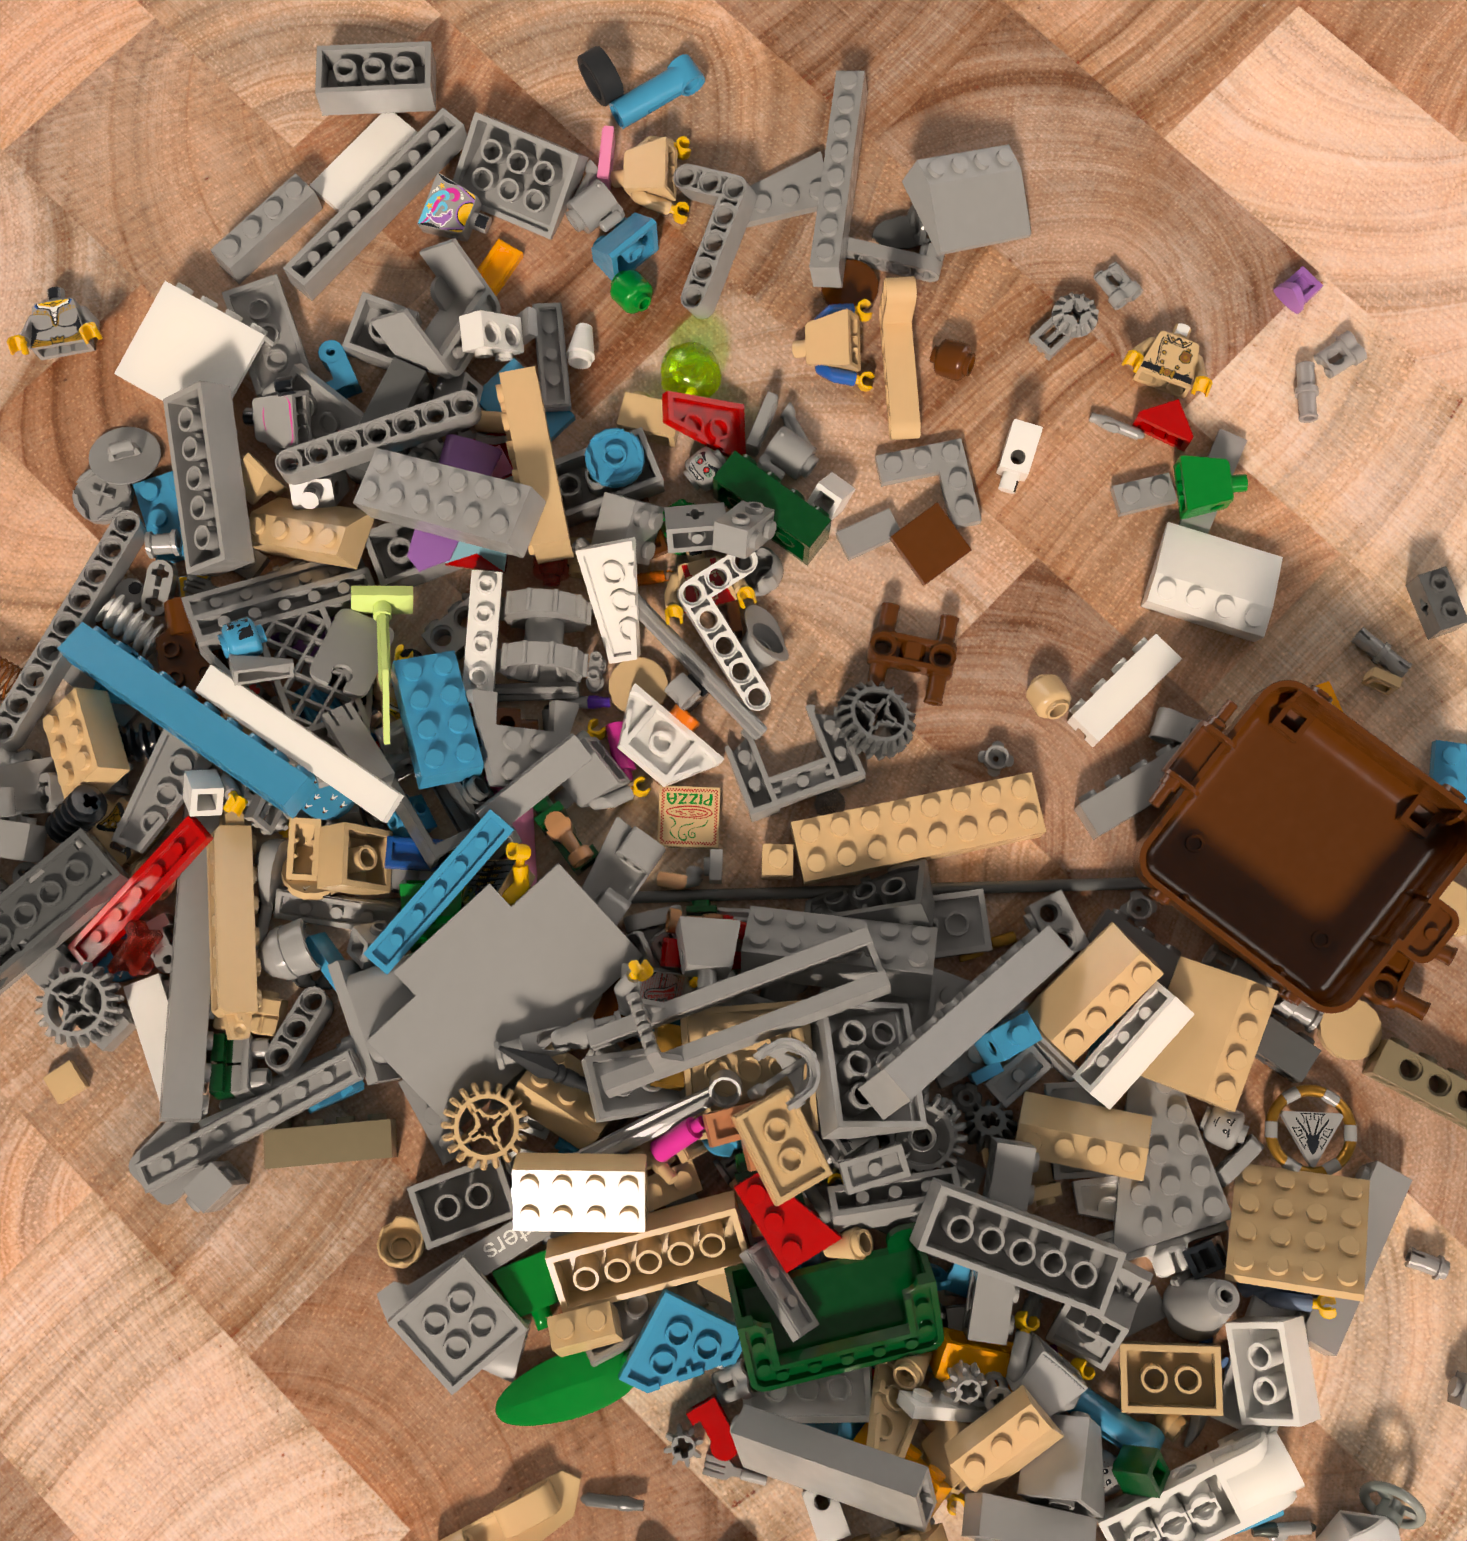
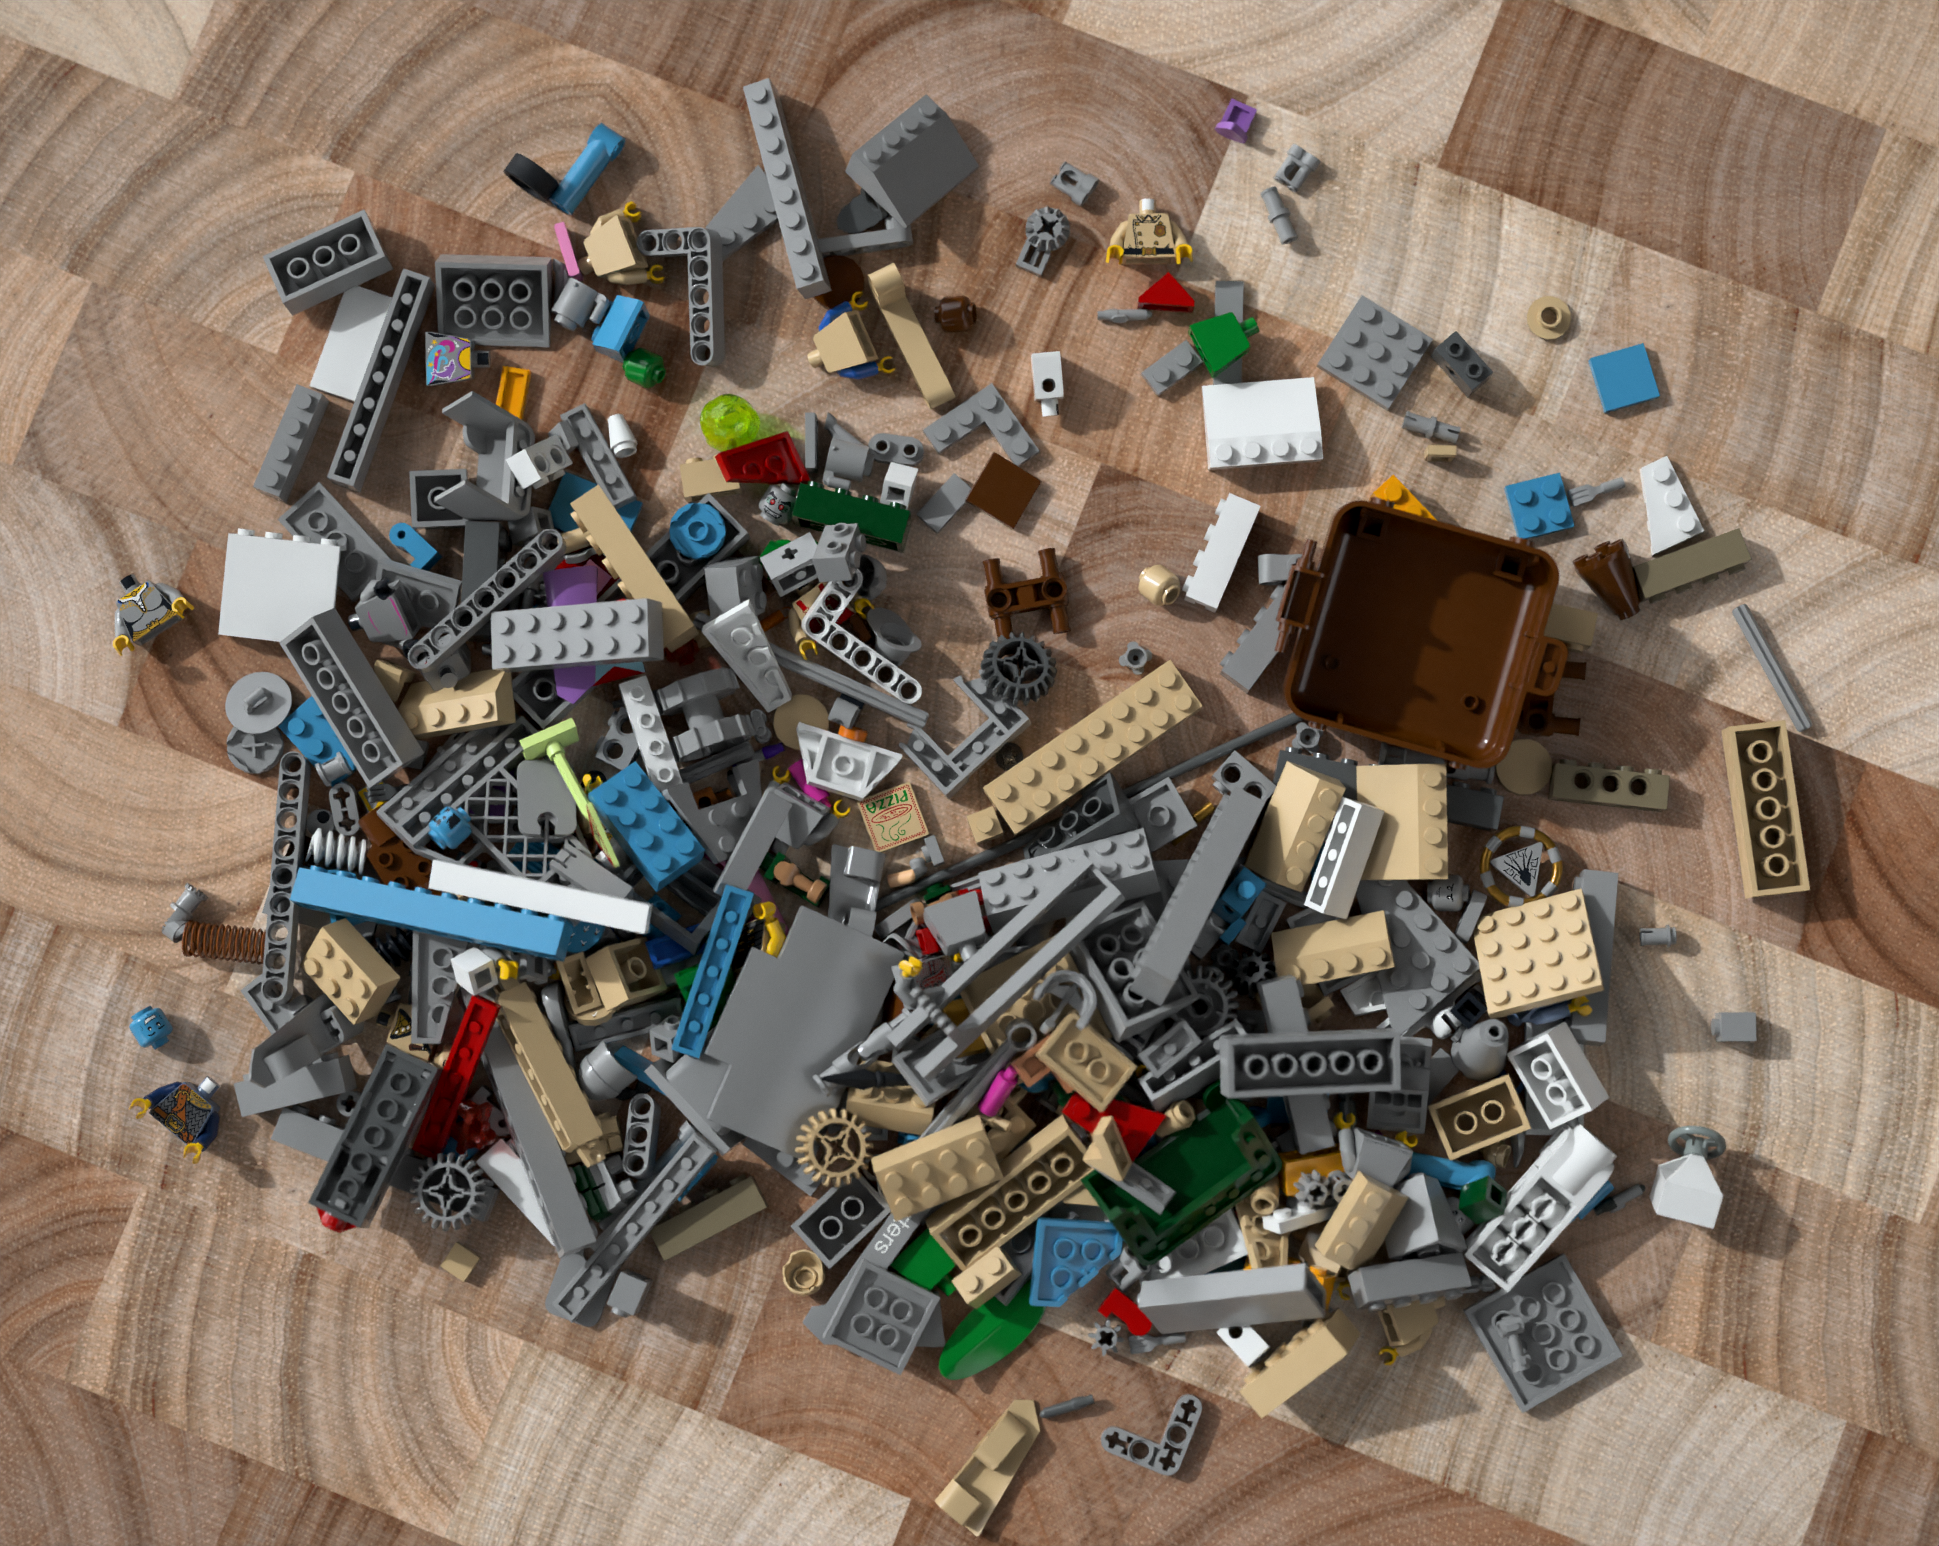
camera: 15 degrees left, 5 degrees up
black piece [45,784,108,844] -> none
light grey piece [229,654,294,686] -> none
dark grey plate [461,776,490,805] -> none
none -> light grey plate [868,433,924,467]
none -> tan slope [1083,1116,1132,1181]
none -> light grey plate [1316,295,1433,411]

